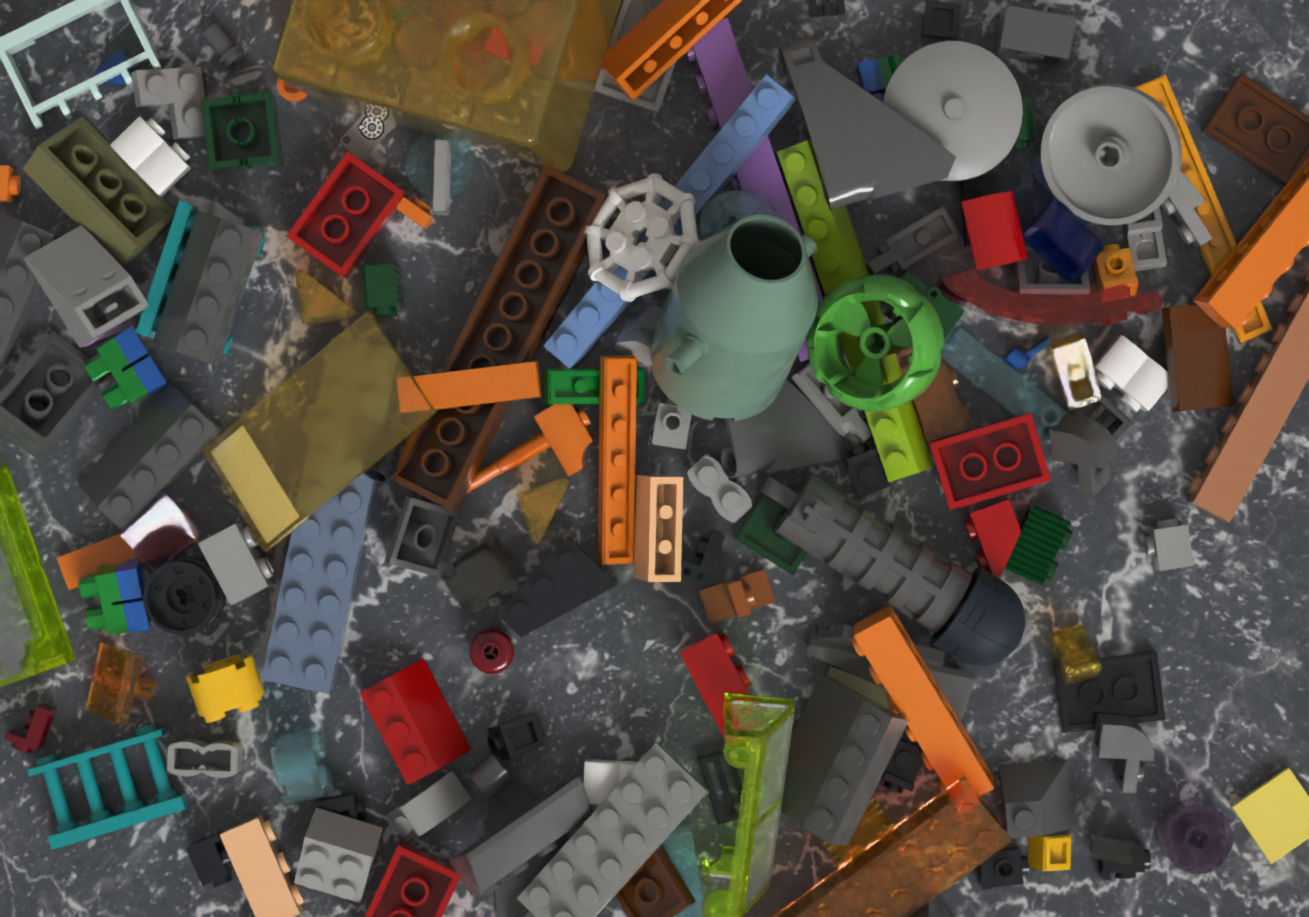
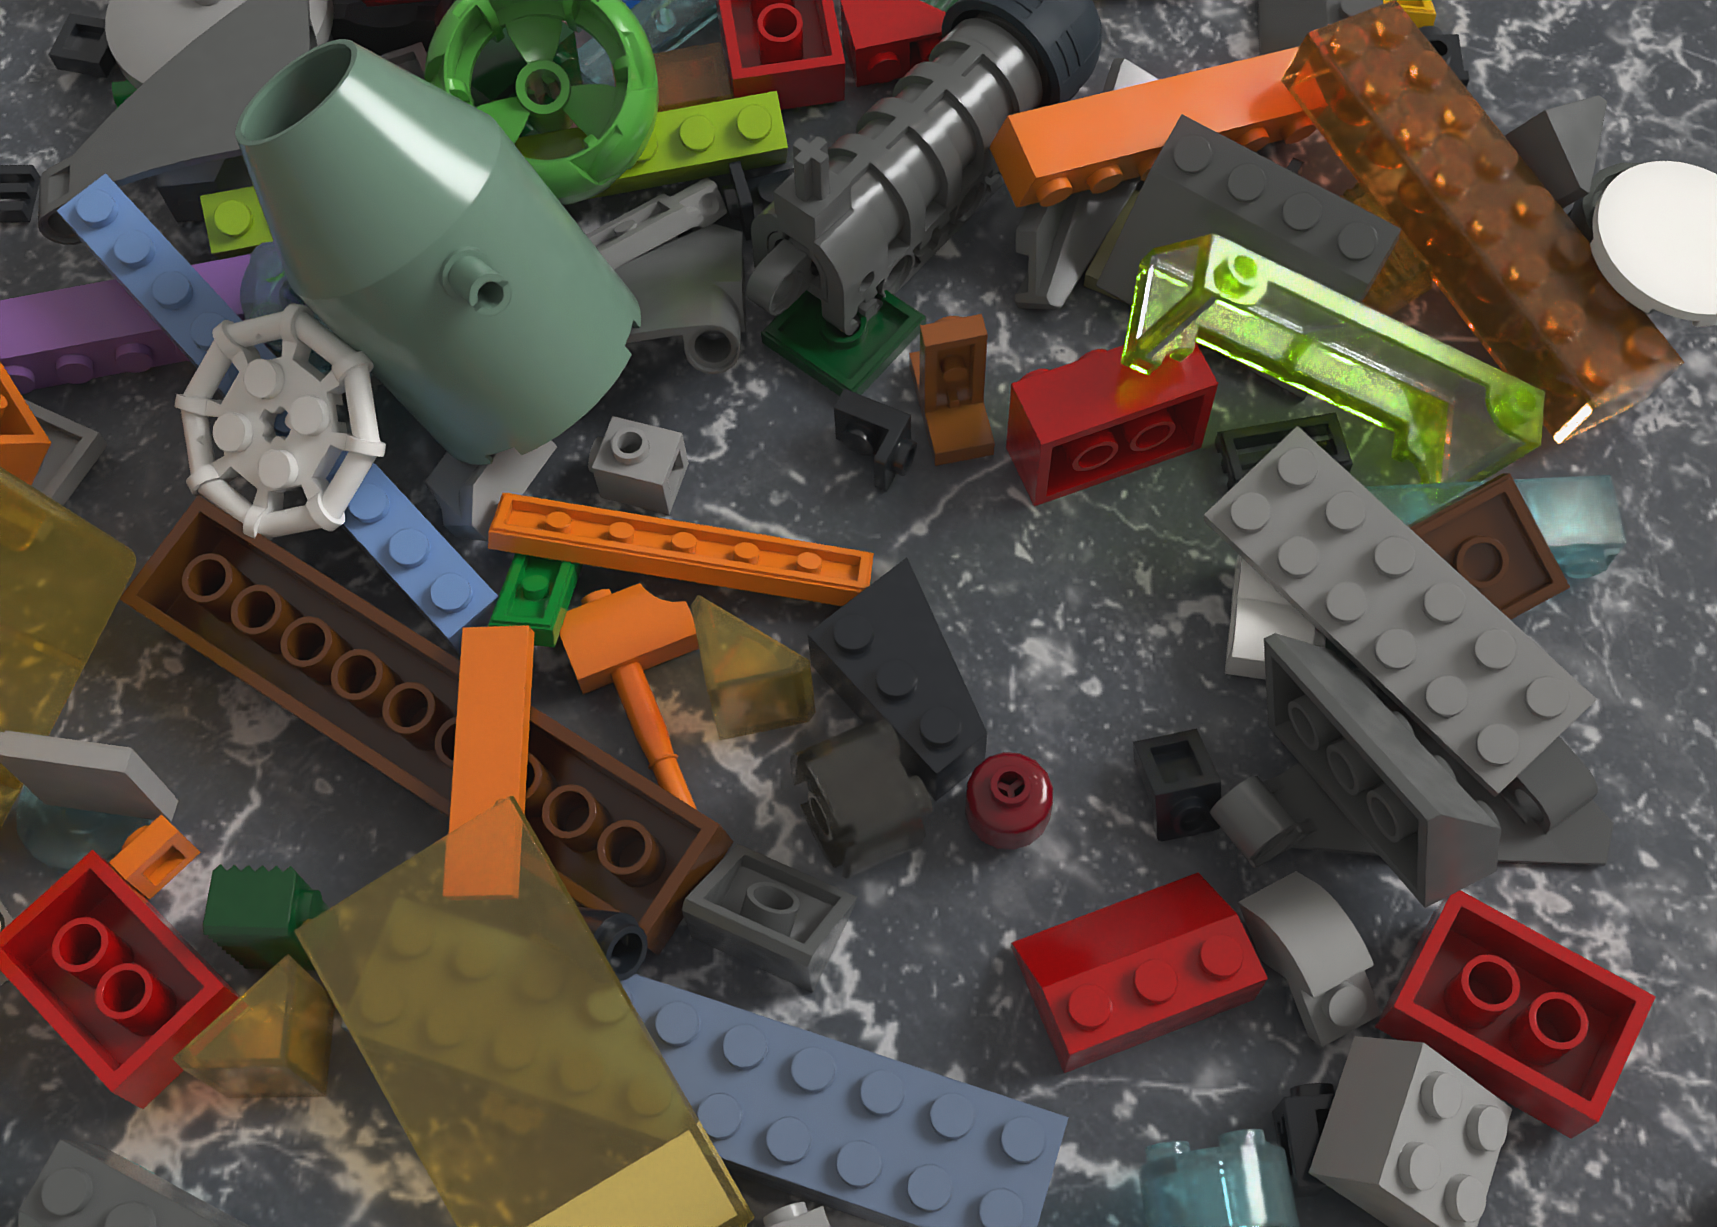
camera: 80 degrees left, 25 degrees down
light nougat brick [634,475,683,582] -> none
light grey brick [686,455,753,523] -> none

